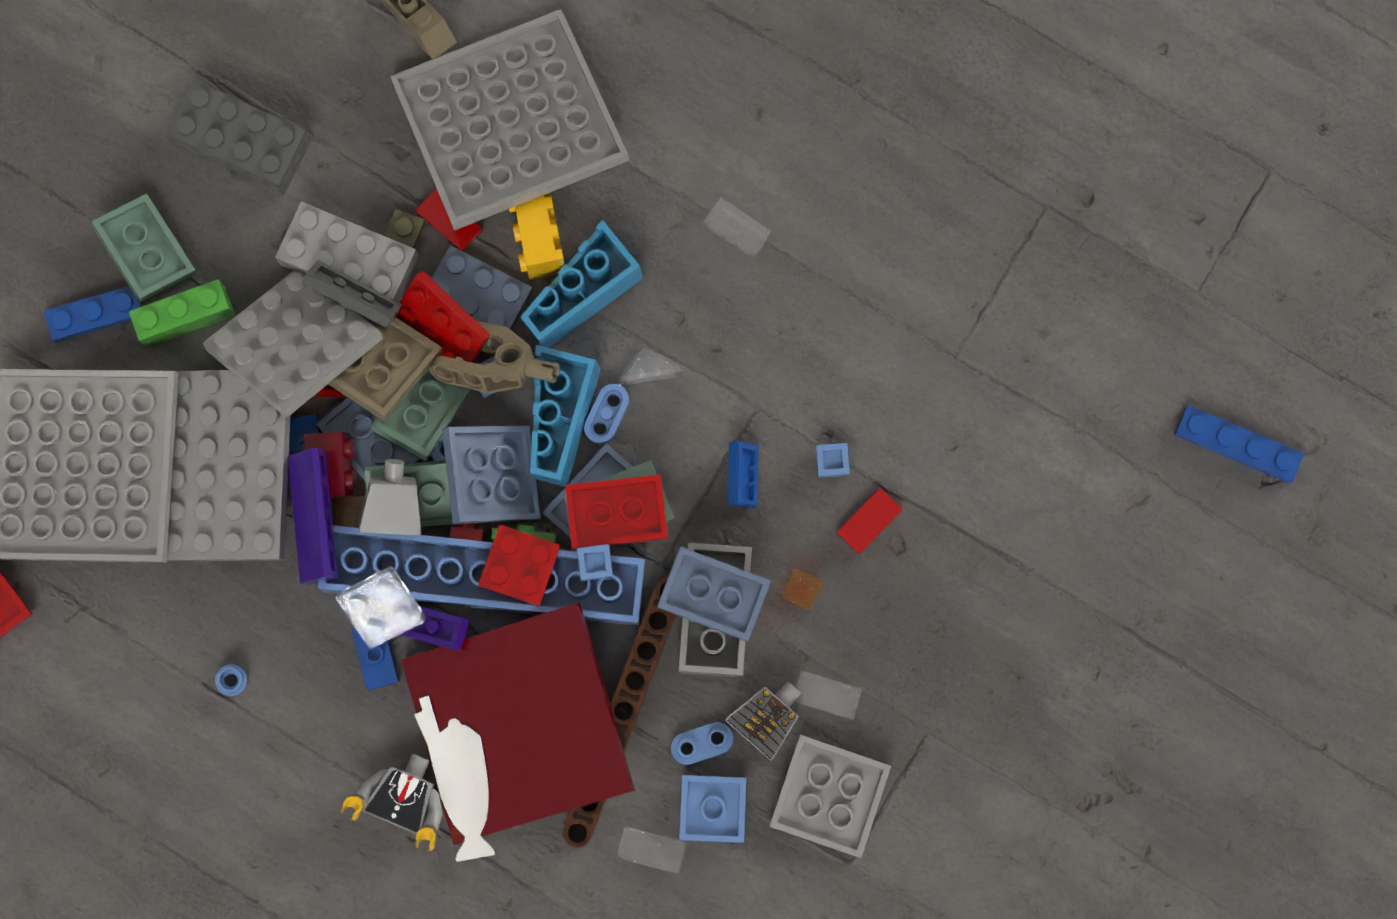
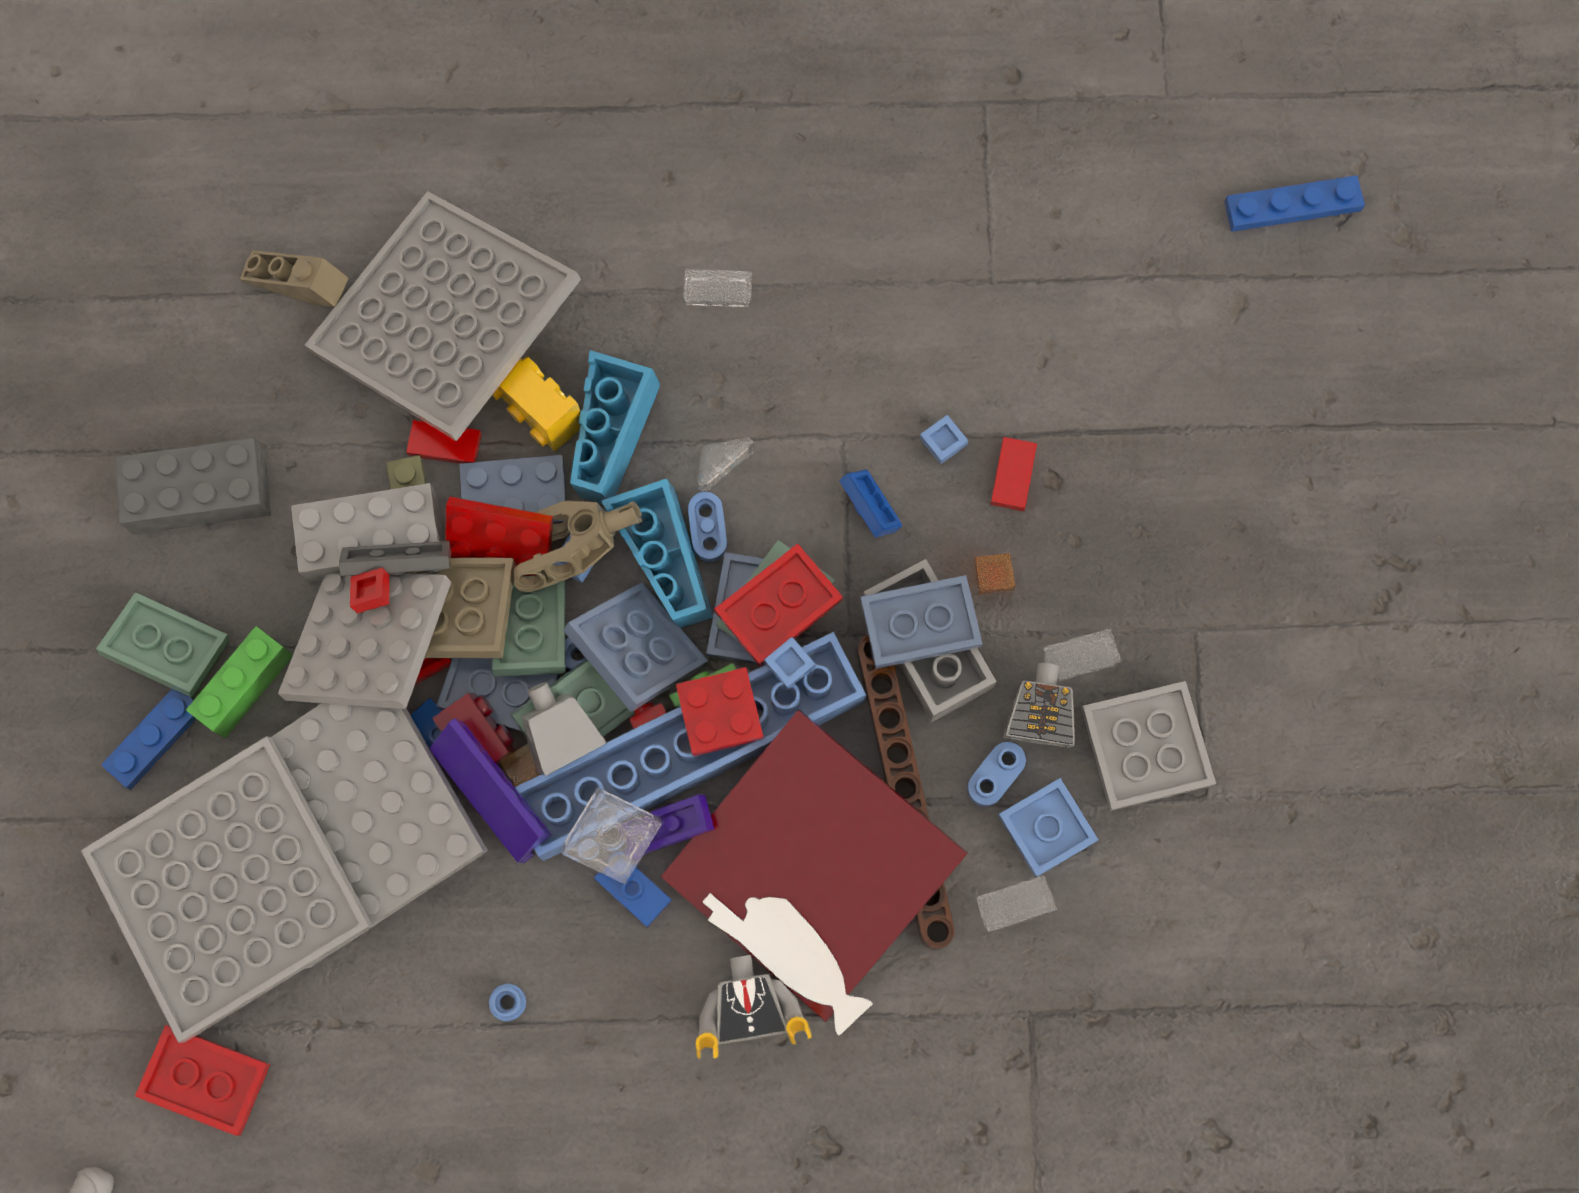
camera: 25 degrees left, 5 degrees down
none -> red plate [350,567,390,614]

